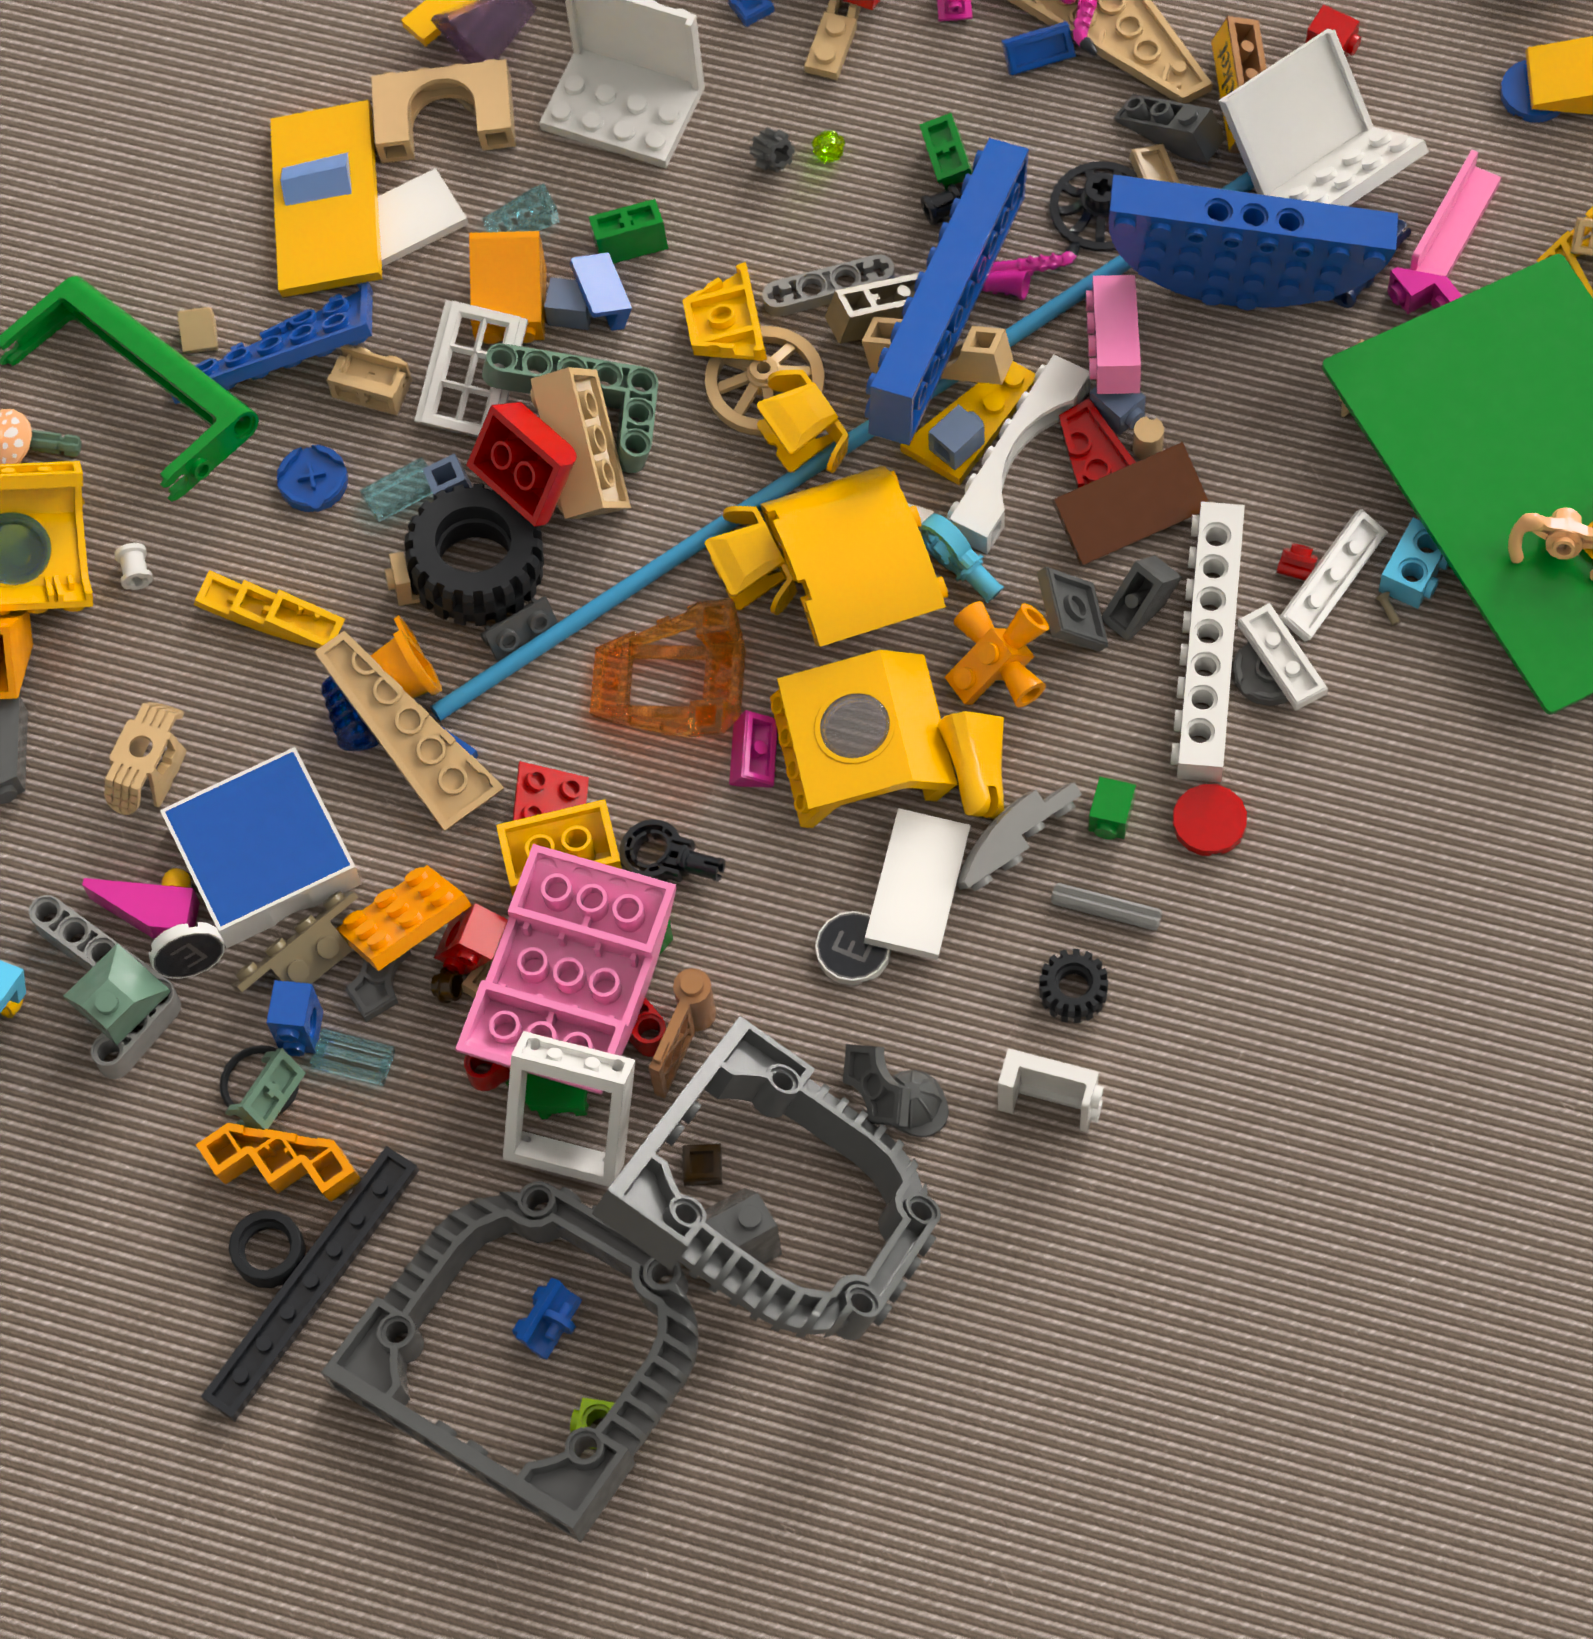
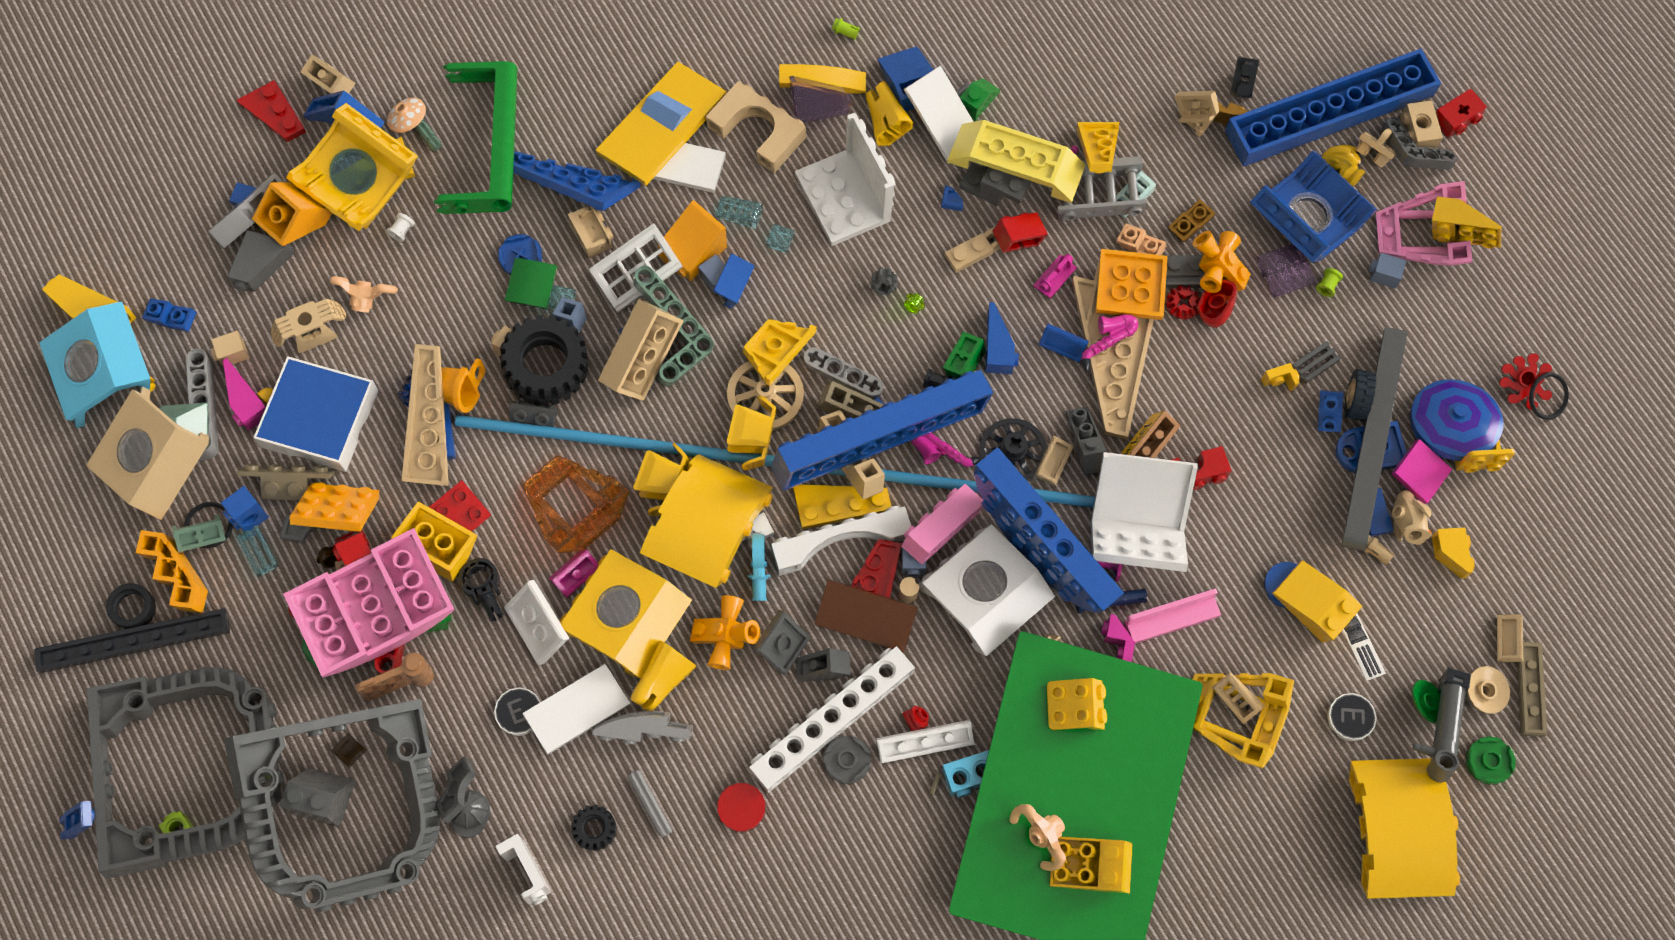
camera: 35 degrees right, 5 degrees up
tile [149,922,225,979] -> none
tan slope [177,307,218,354] -> none
yellow slope [194,570,345,649] -> none
red brick [466,402,577,526] -> none
white window [503,1031,635,1187] -> none
blue hips [512,1278,582,1360] -> none
green hinge [588,199,668,264] -> none
sand blue brick [928,404,985,471] -> none
green brick [1088,776,1136,840] -> none
white tile [1238,603,1328,711] -> none
none -> blue hinge [59,801,95,839]
none -> tan panel [86,386,209,520]
none -> tan brick [210,330,250,367]
none -> light nougat piece [330,276,398,313]
none -> green slope [504,258,558,310]
none -> white tile [504,580,569,665]
none -> clear light blue tile [766,224,794,253]
none -> white panel [919,524,1055,656]
none -> blue slope [985,302,1019,374]
none -> yellow bracket [1047,678,1107,730]

